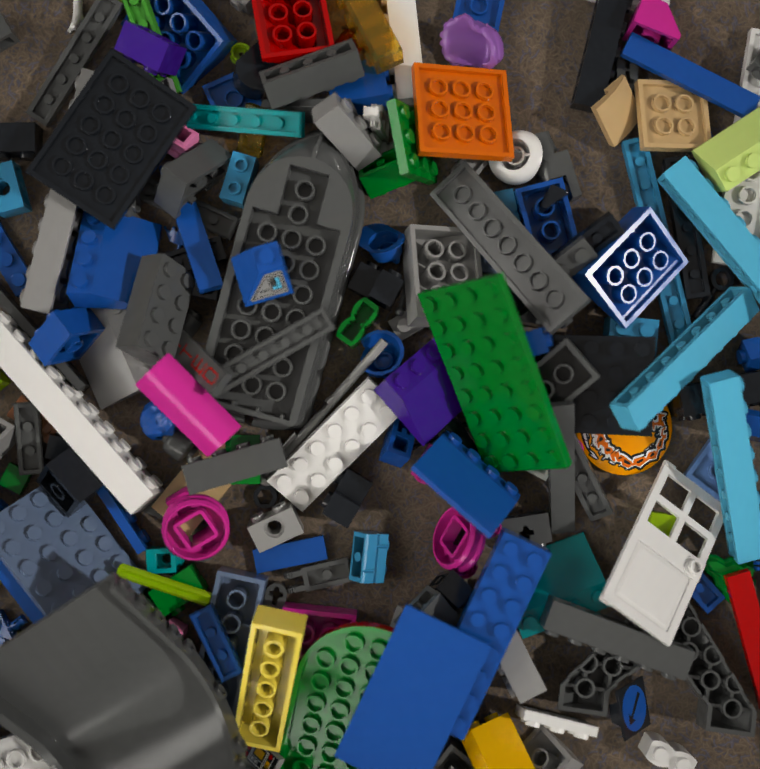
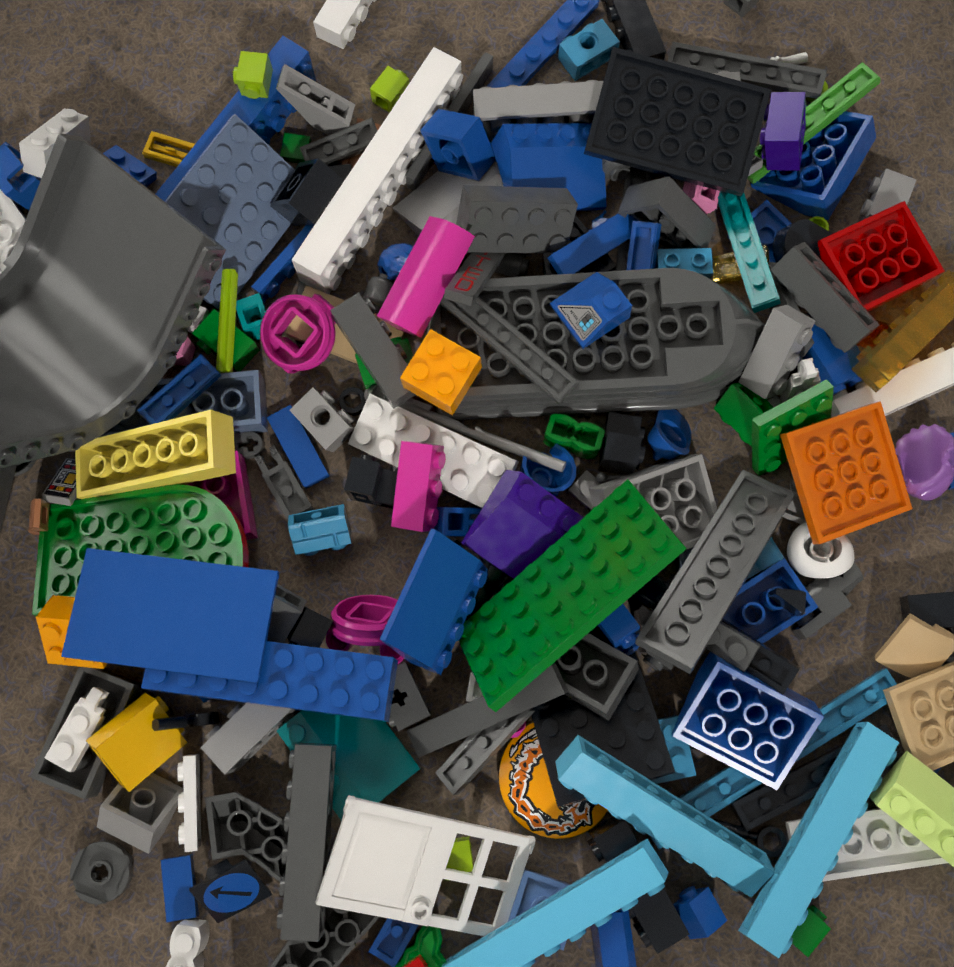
camera: 75 degrees right, 10 degrees down
none -> black piece [152,712,219,731]
none -> blue tile [161,854,199,922]
none -> dark pink brick [391,441,446,532]
none -> light orange brick [400,329,482,416]
none -> blue tile [626,221,661,270]

